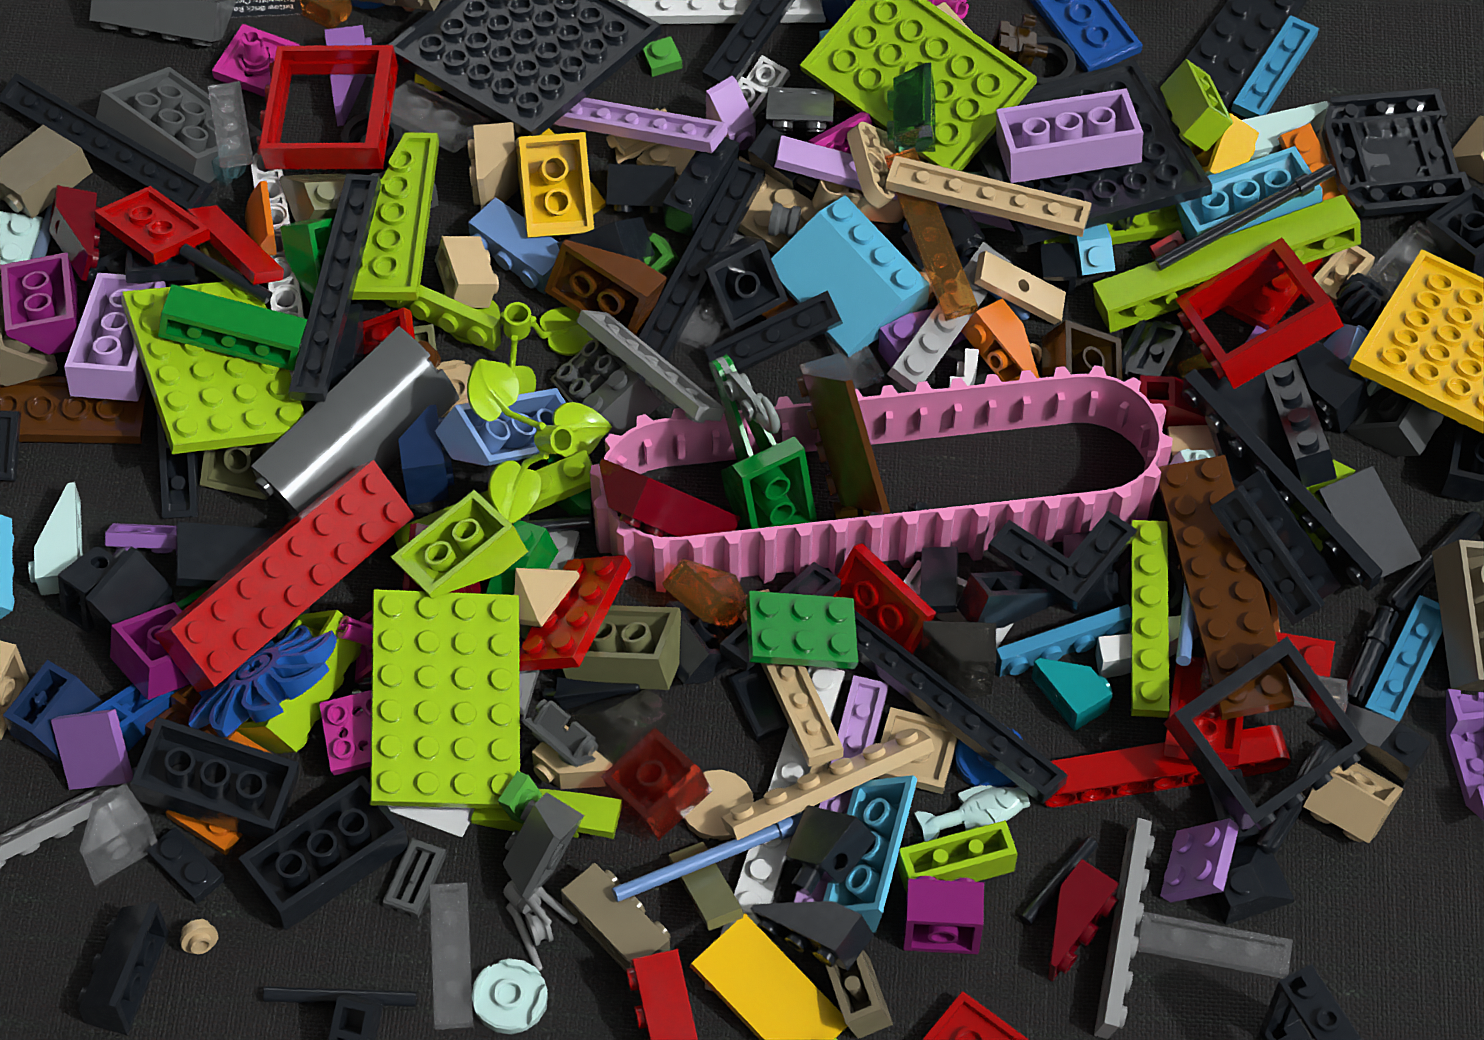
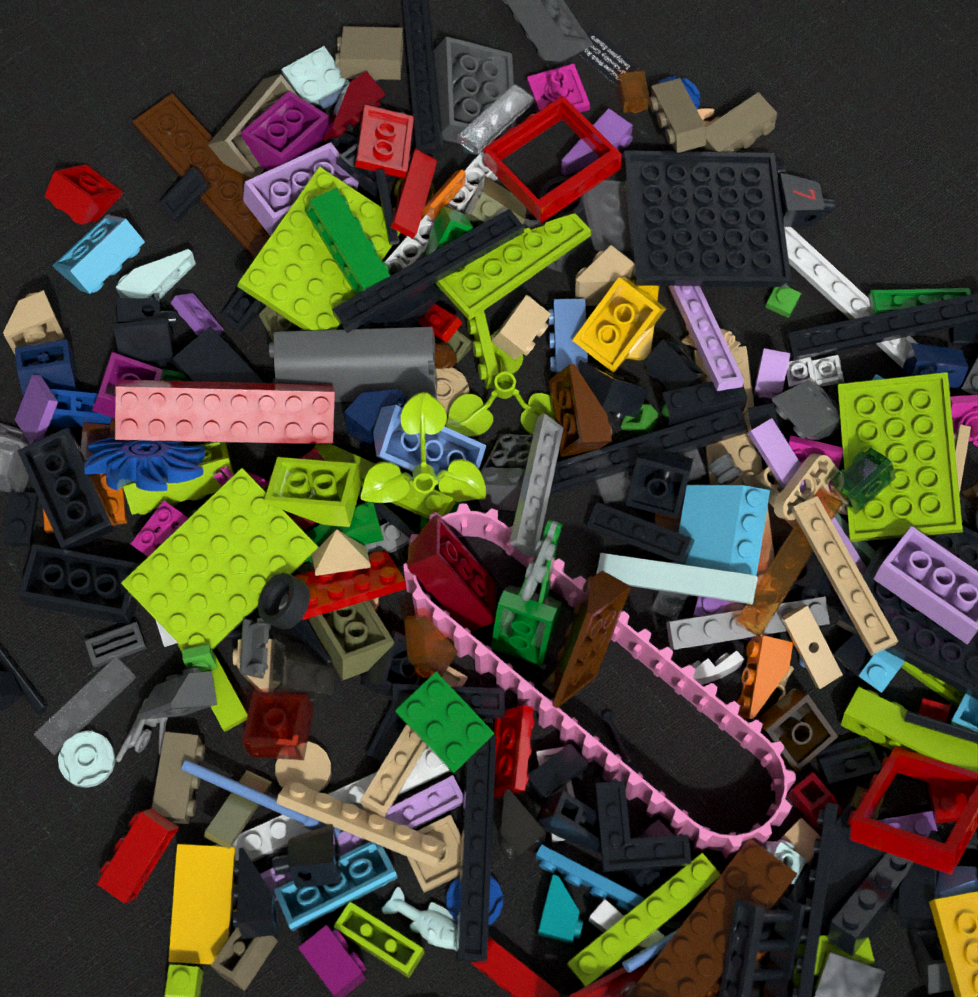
camera: 50 degrees right, 10 degrees up
none -> black tyre [258,573,310,630]
none -> light aqua tile [596,553,758,605]

